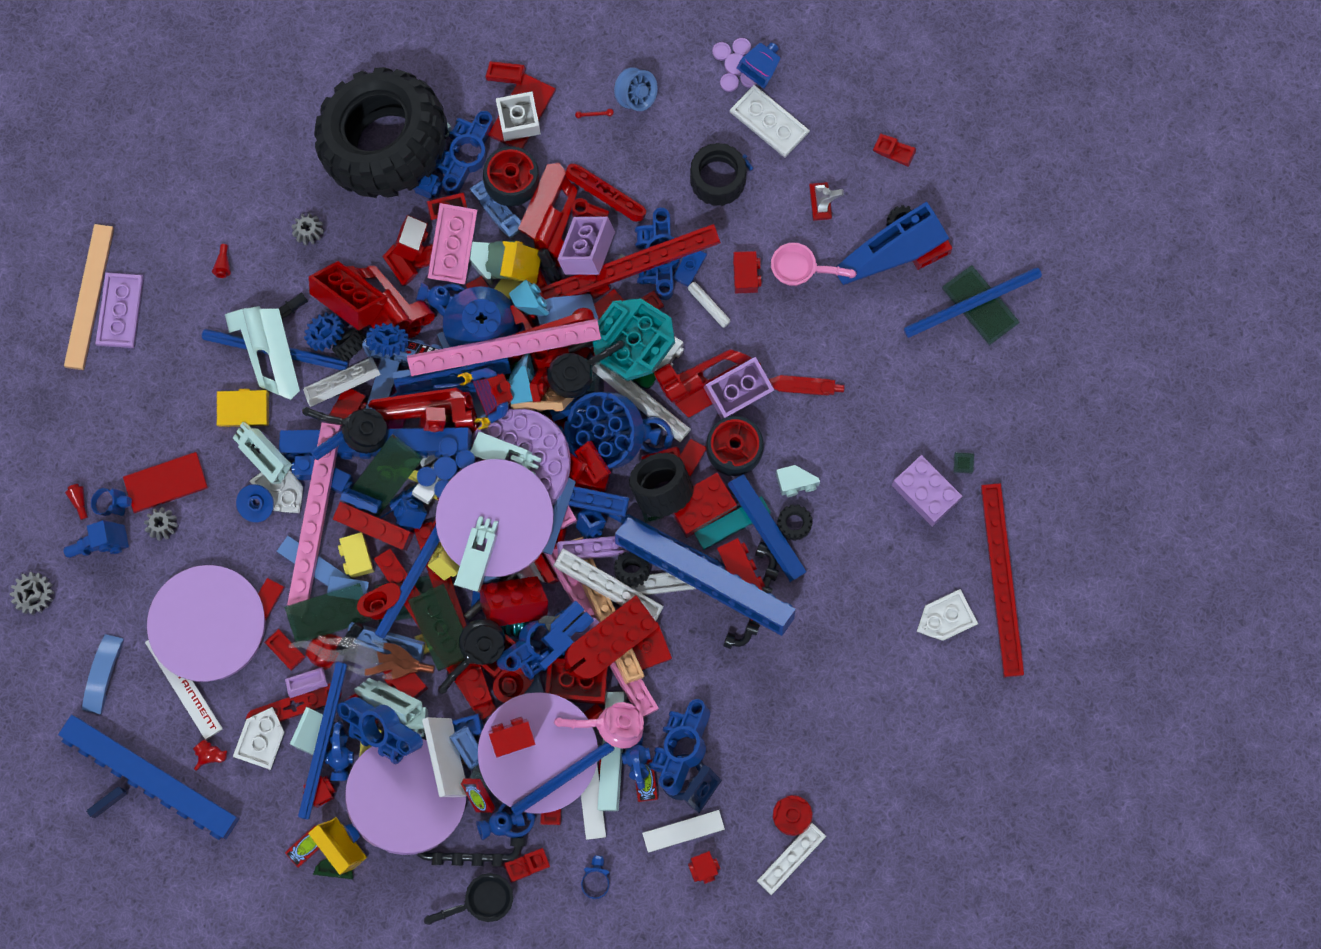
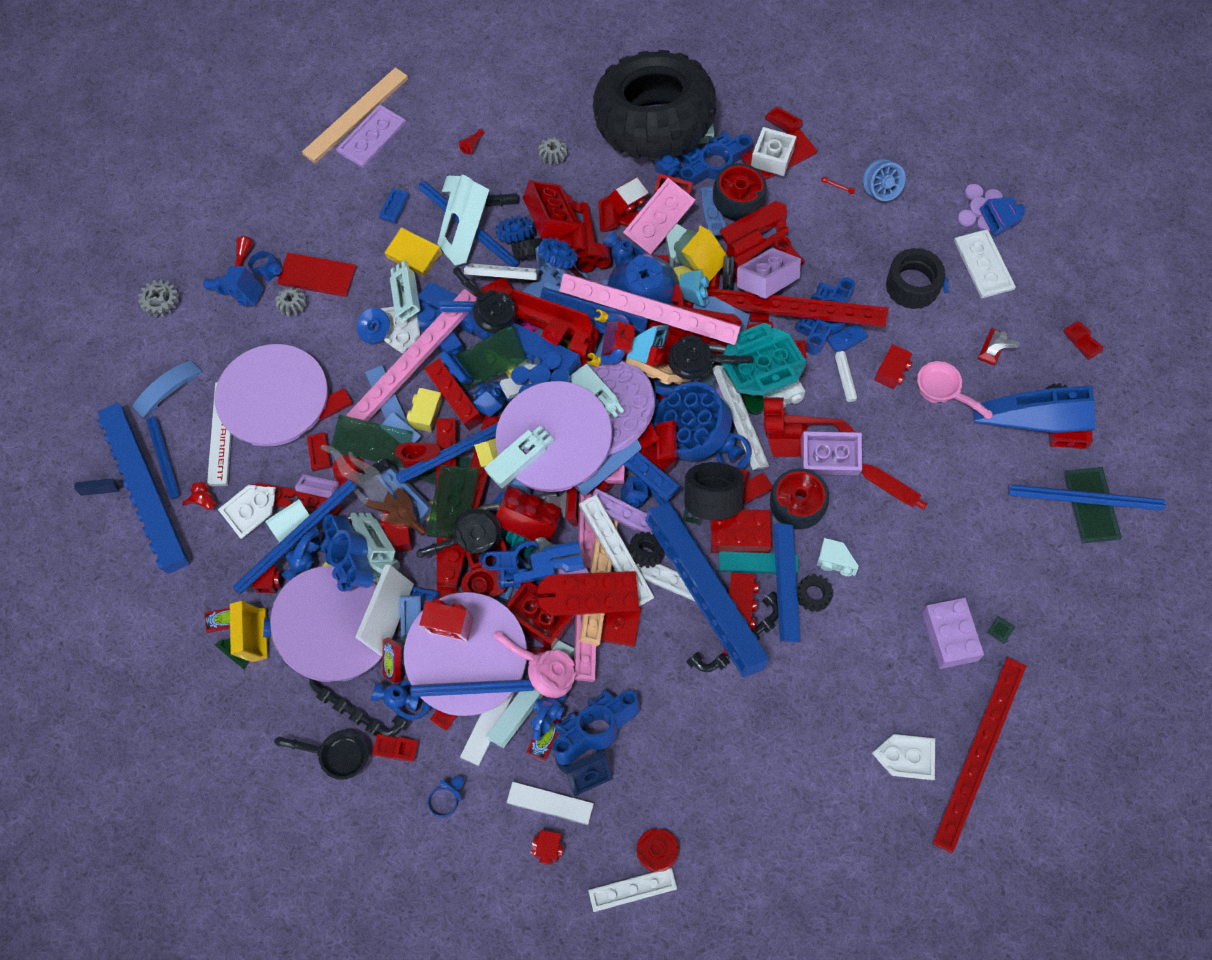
camera: 30 degrees right, 10 degrees down
red piece [565,164,646,222] -> none
none -> blue axle [146,416,180,500]
none -> blue plate [379,188,409,224]

